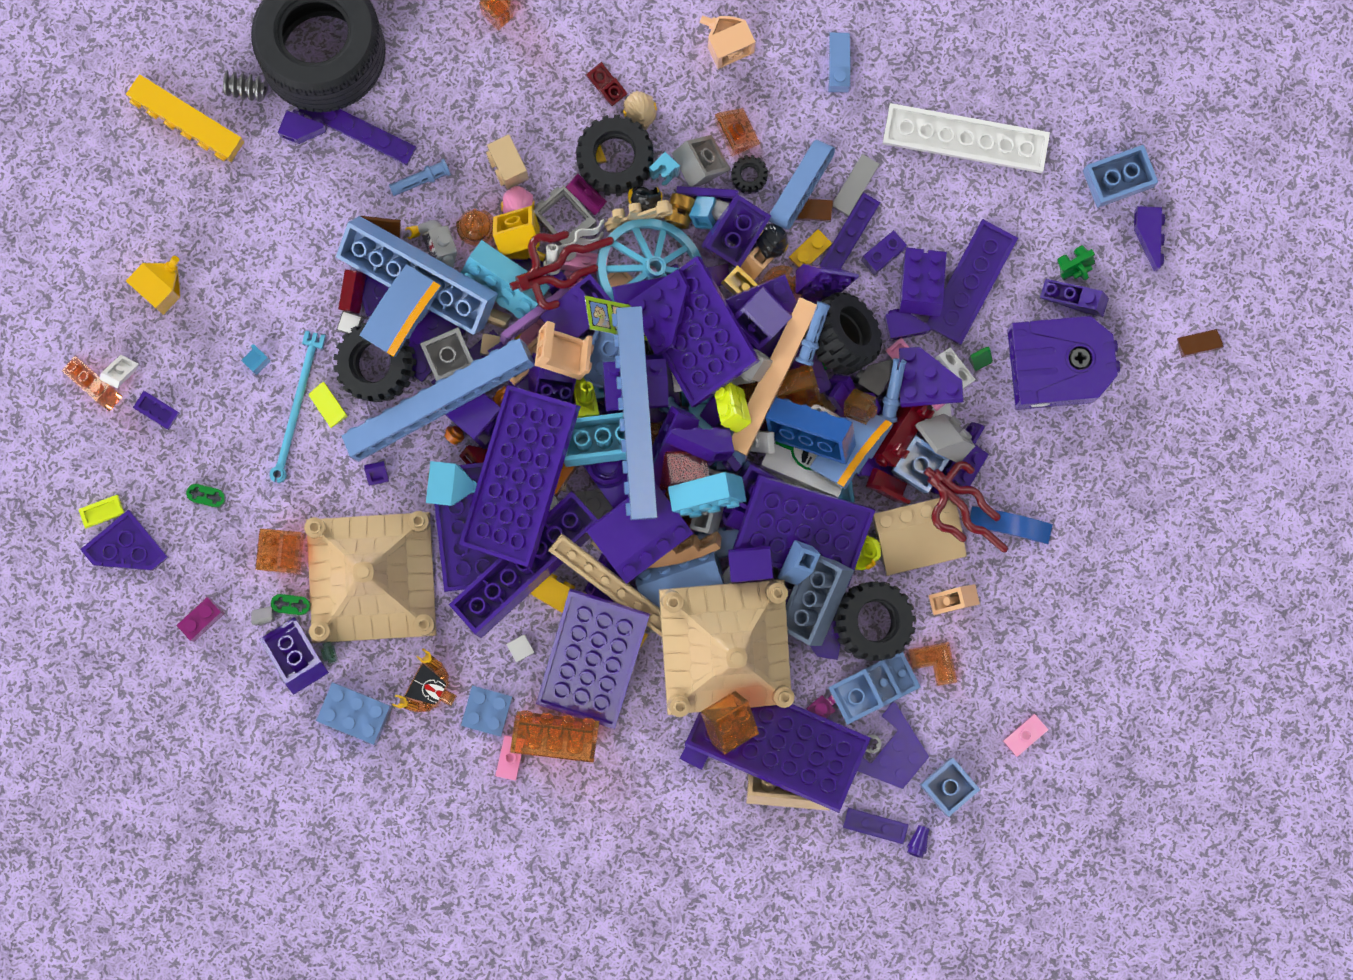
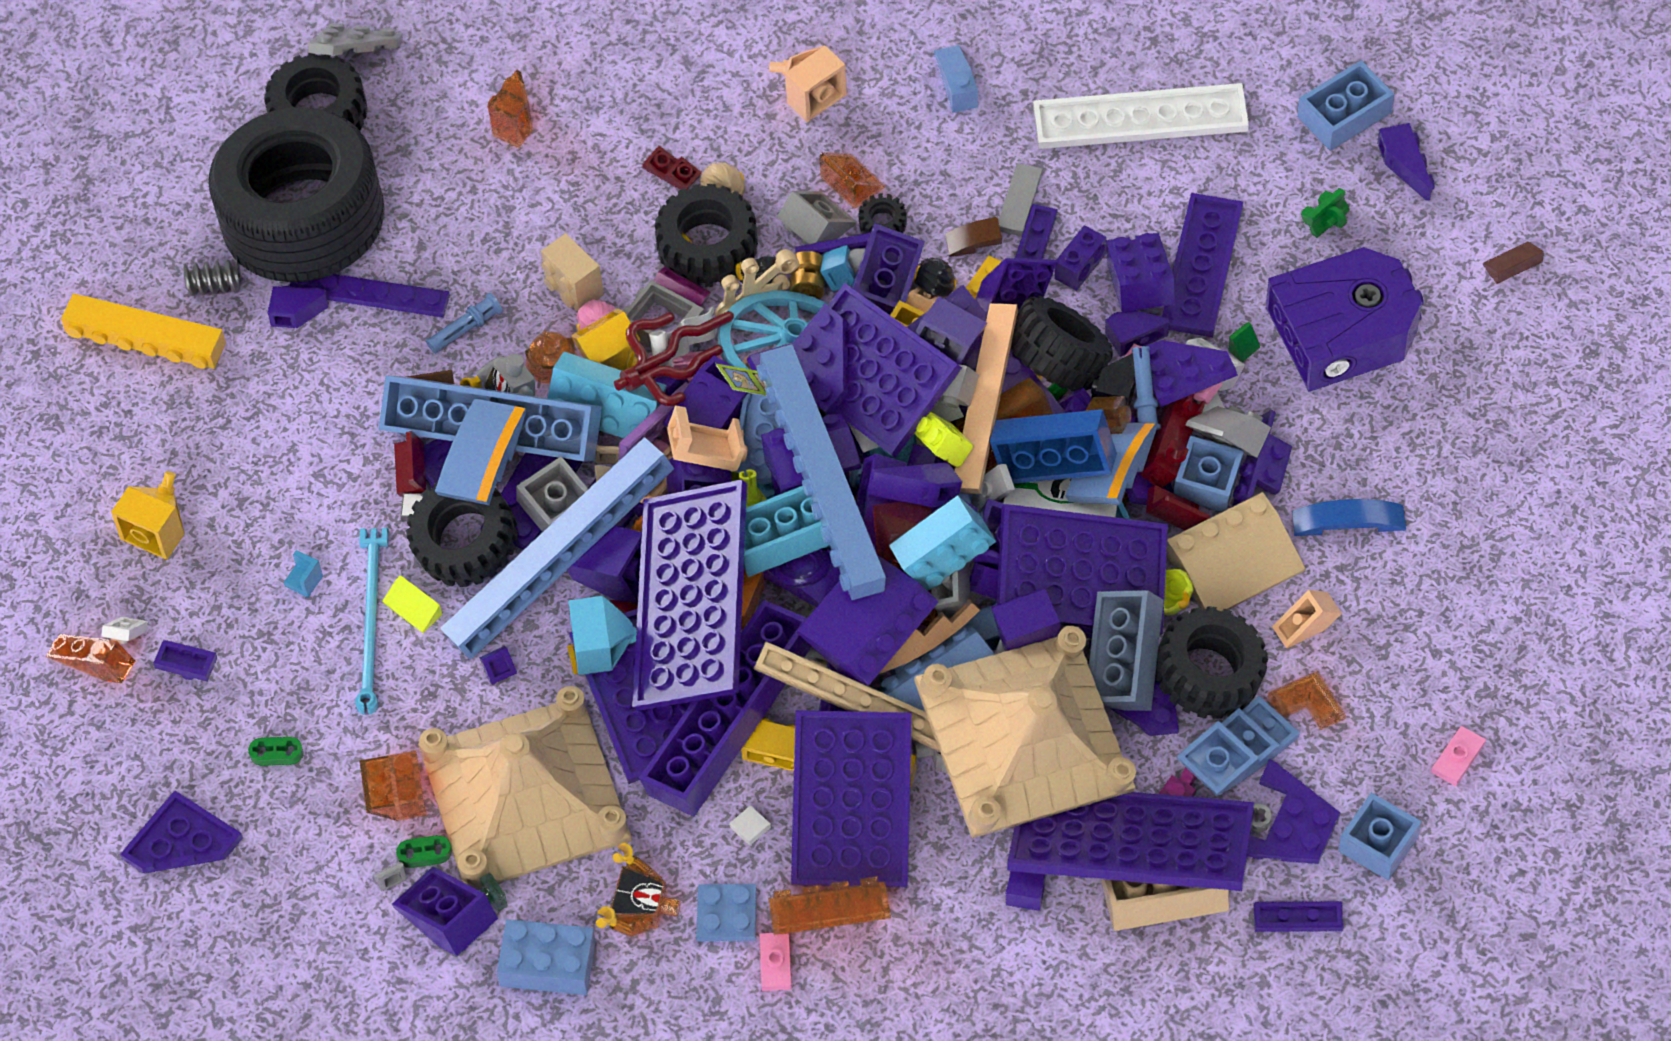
camera: 10 degrees left, 25 degrees down
neon yellow tile [78,495,125,529] -> none
magenta brick [176,597,225,642] -> none
orange plate [444,426,464,445] -> none
medium azure hinge [649,152,680,186] -> none
clear orange brick [701,691,759,755] -> none
medium blue beam [769,139,835,230] -> none
medium blue slope [778,540,821,585] -> none
medium blue pin [795,301,830,366] -> none
dark purple cone [907,825,930,858] -> none
dark red plant [924,461,1008,553] -> none
dark purple slope [1040,279,1109,317] -> none

